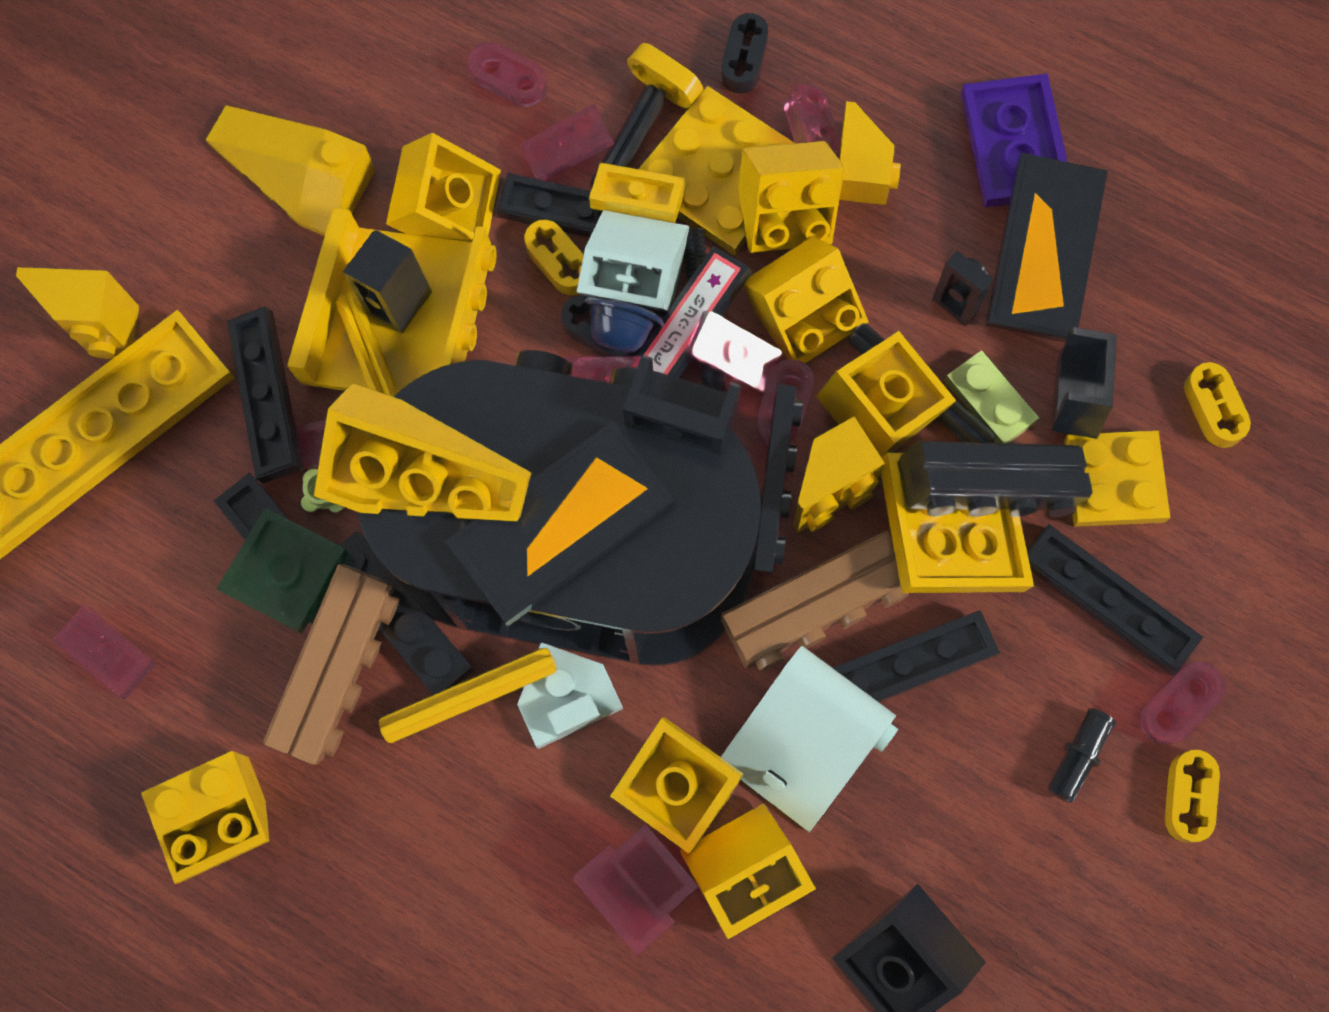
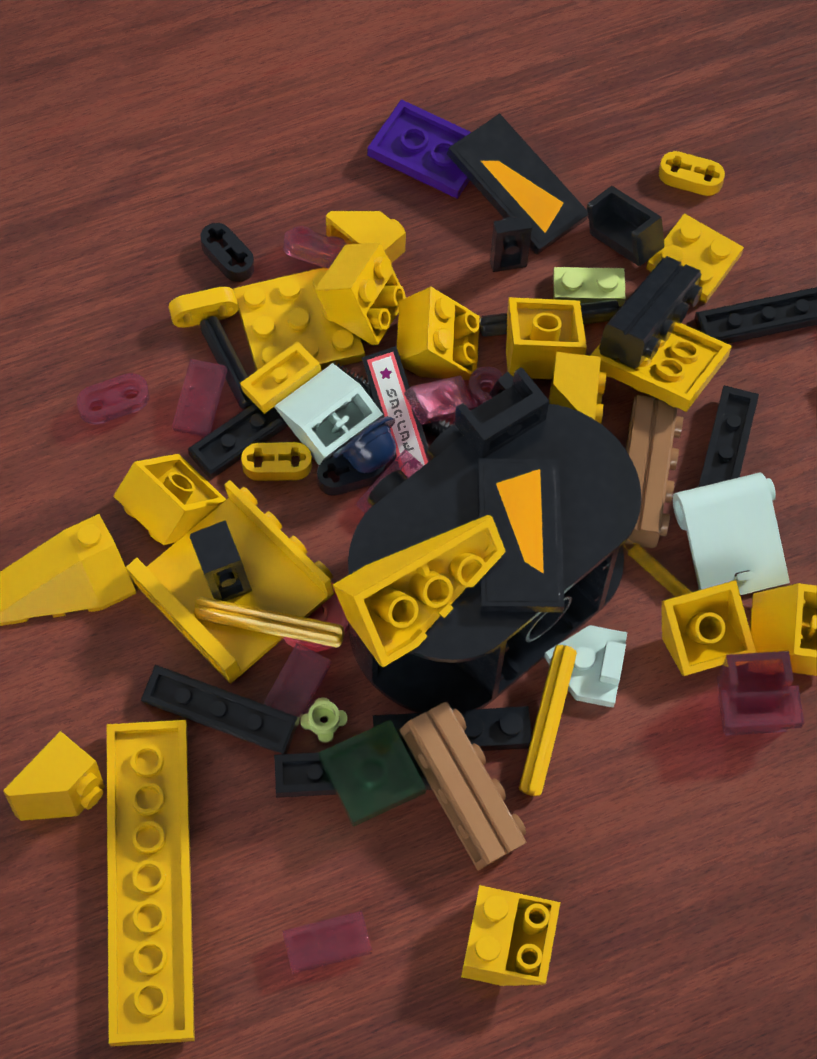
camera: 60 degrees left, 10 degrees down
none -> yellow piece [624,539,691,597]

